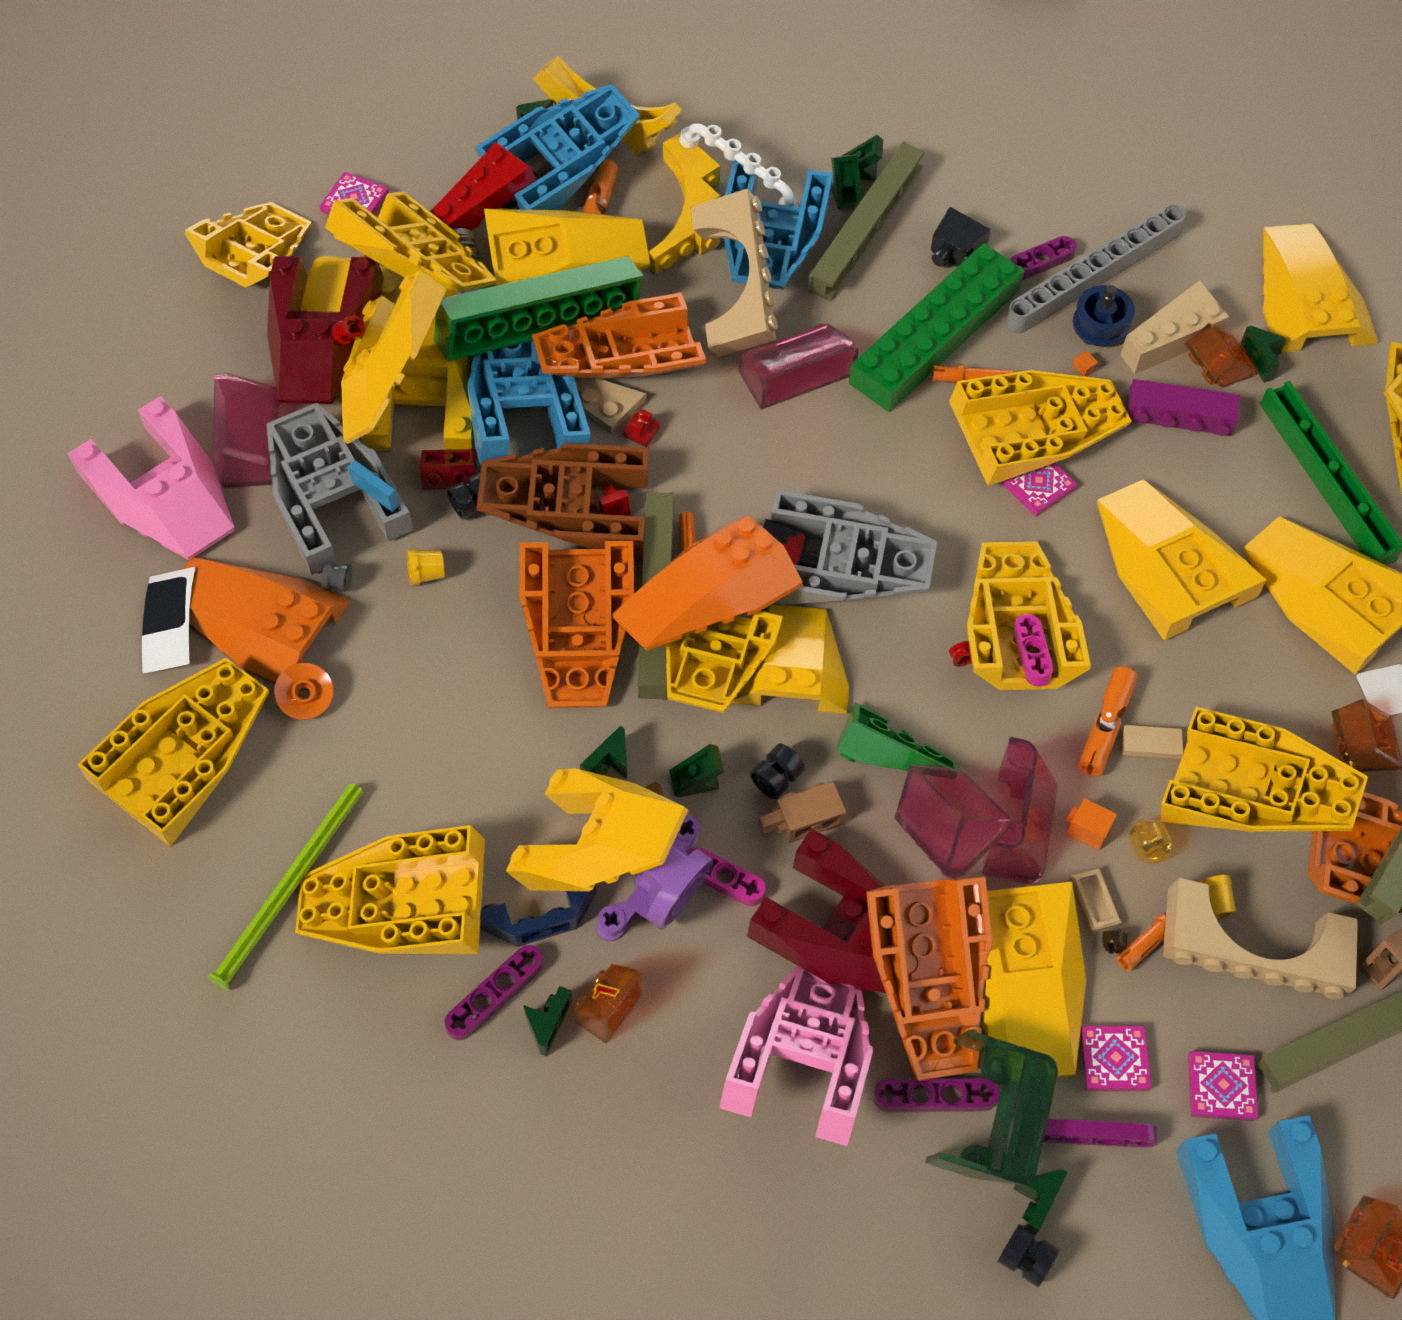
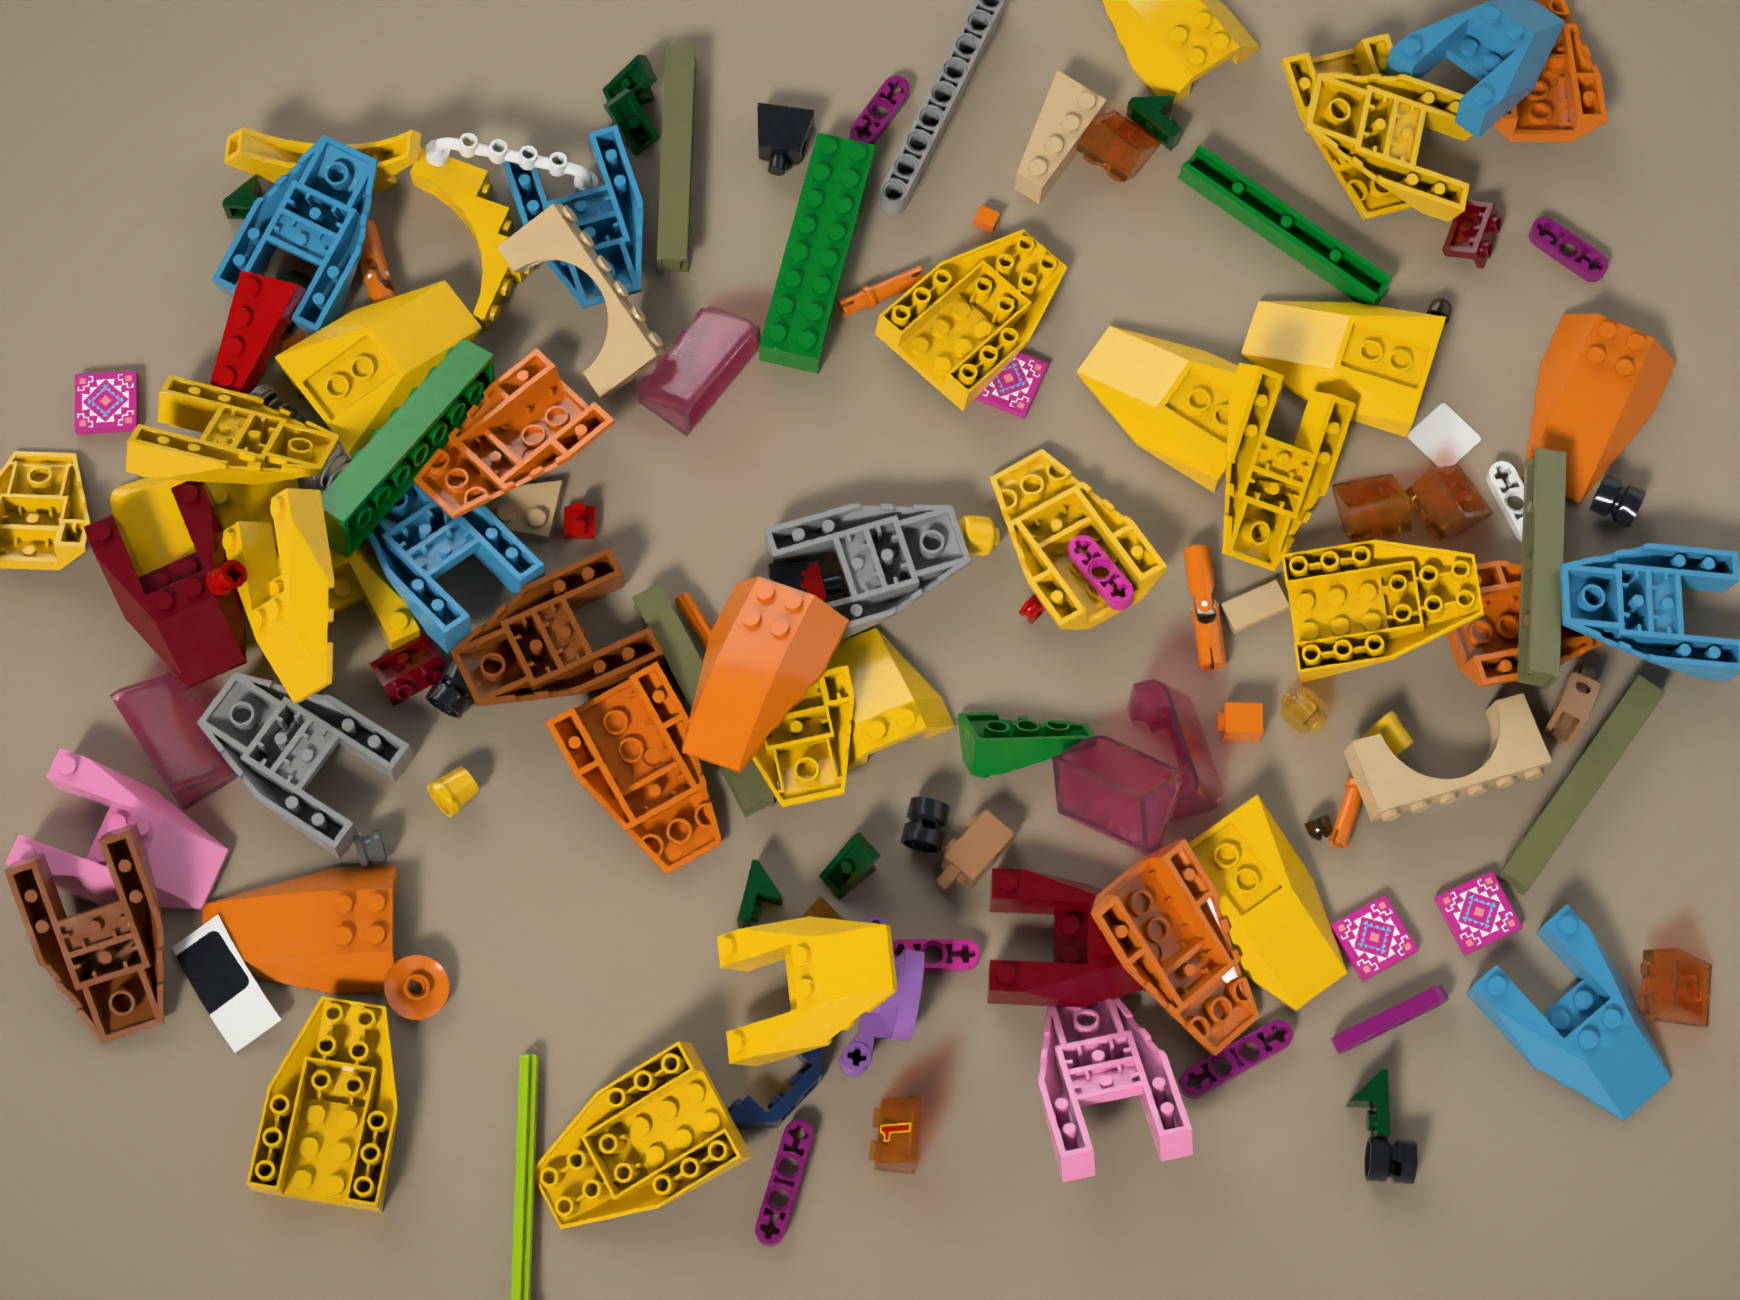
camera: 30 degrees left, 10 degrees up
dark azure tile [348,460,399,512] -> none
dark green slope [523,986,572,1057] -> none
red tile [599,485,631,516] -> none
clear green windscreen [925,1030,1058,1185] -> none
tan tile [1070,868,1122,934] -> none
dark blue wheel [1073,285,1135,347] -> none
magenta brick [1126,379,1240,436] -> none
none -> dark orange wedge [4,823,165,1043]
none -> yellow head [958,515,1000,556]
none -> yellow wedge [1222,363,1356,571]
none -> clear orange slope [1332,474,1412,542]

